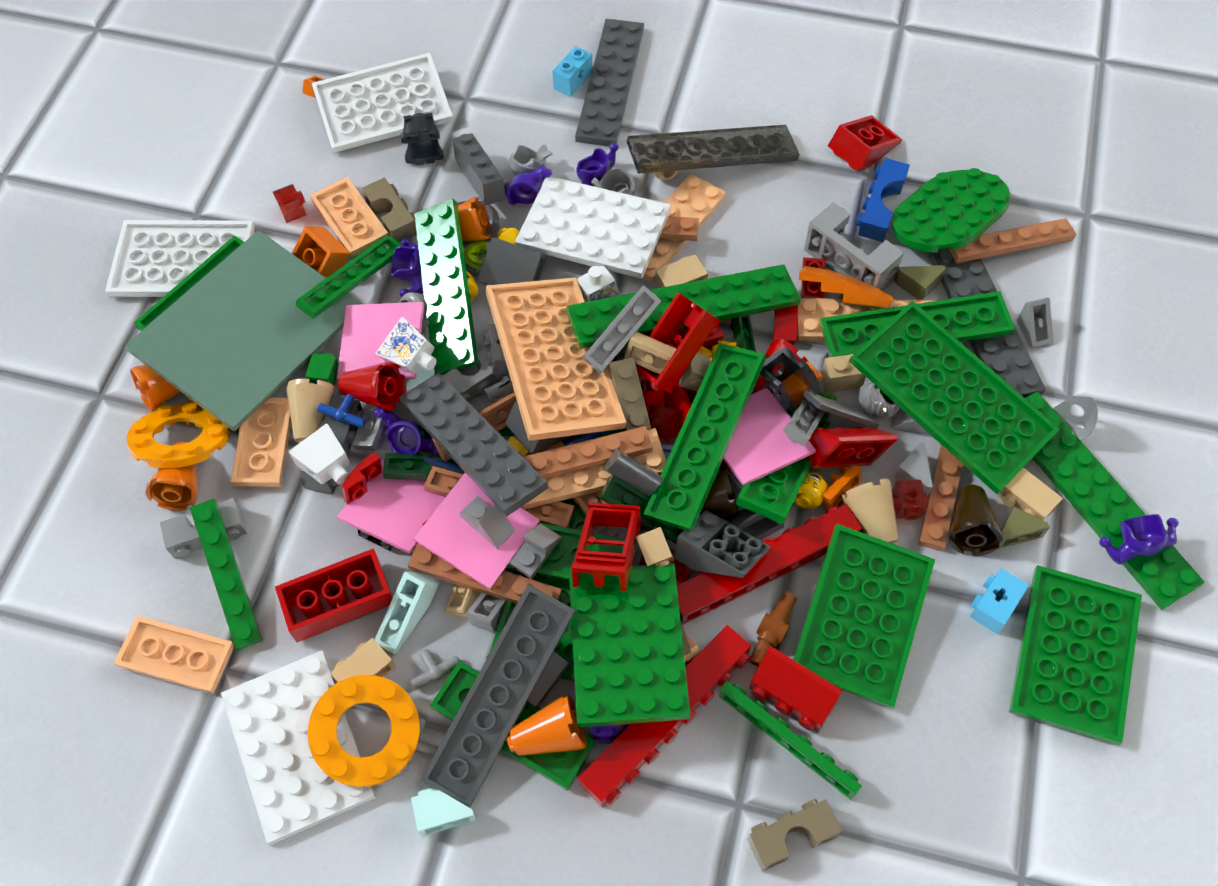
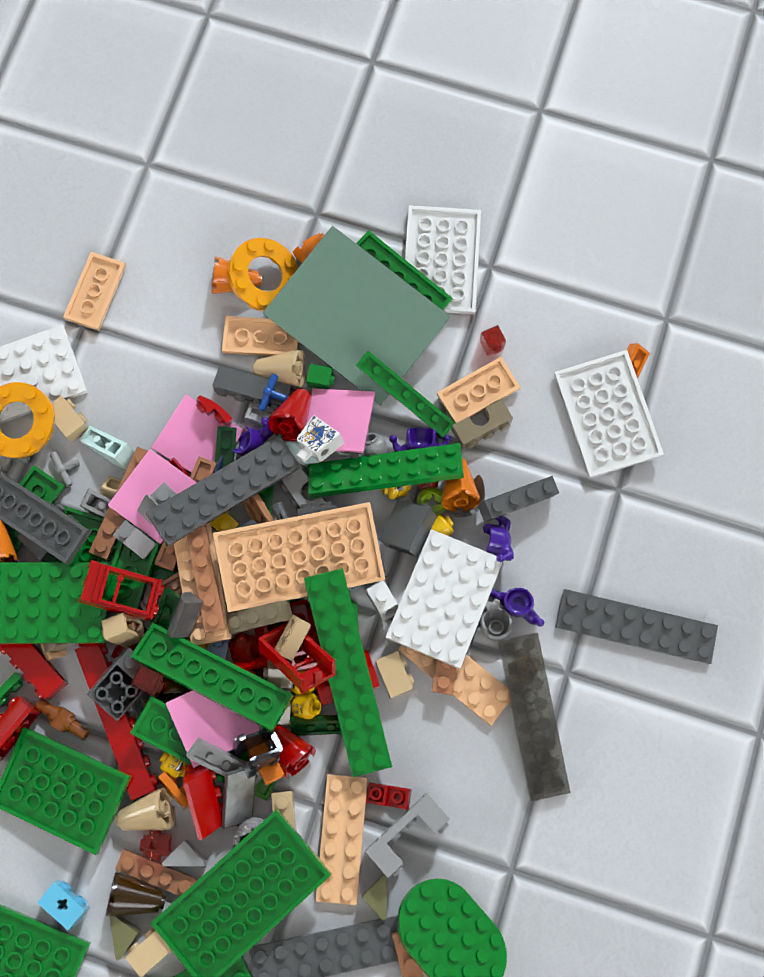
camera: 90 degrees right, 15 degrees up
light grey arch [160,498,247,558] -> none
green plate [189,499,263,650] -> none
red brick [275,548,393,642] -> none
white torso [288,423,350,484] -> none
orange slope [292,226,351,278] -> none
black piece [401,112,444,165] -> none
light grey hat [509,145,553,175] -> none
medium azure brick [552,46,593,97] -> none
light grey plate [582,285,661,374] -> none
red slope [773,305,798,343] -> none
orange slope [799,266,893,308] -> none
green plate [819,291,1015,357] -> none
red slope [828,115,903,171] -> none
blue arch [856,158,910,243] -> none
none -> clear red brick [130,666,164,696]

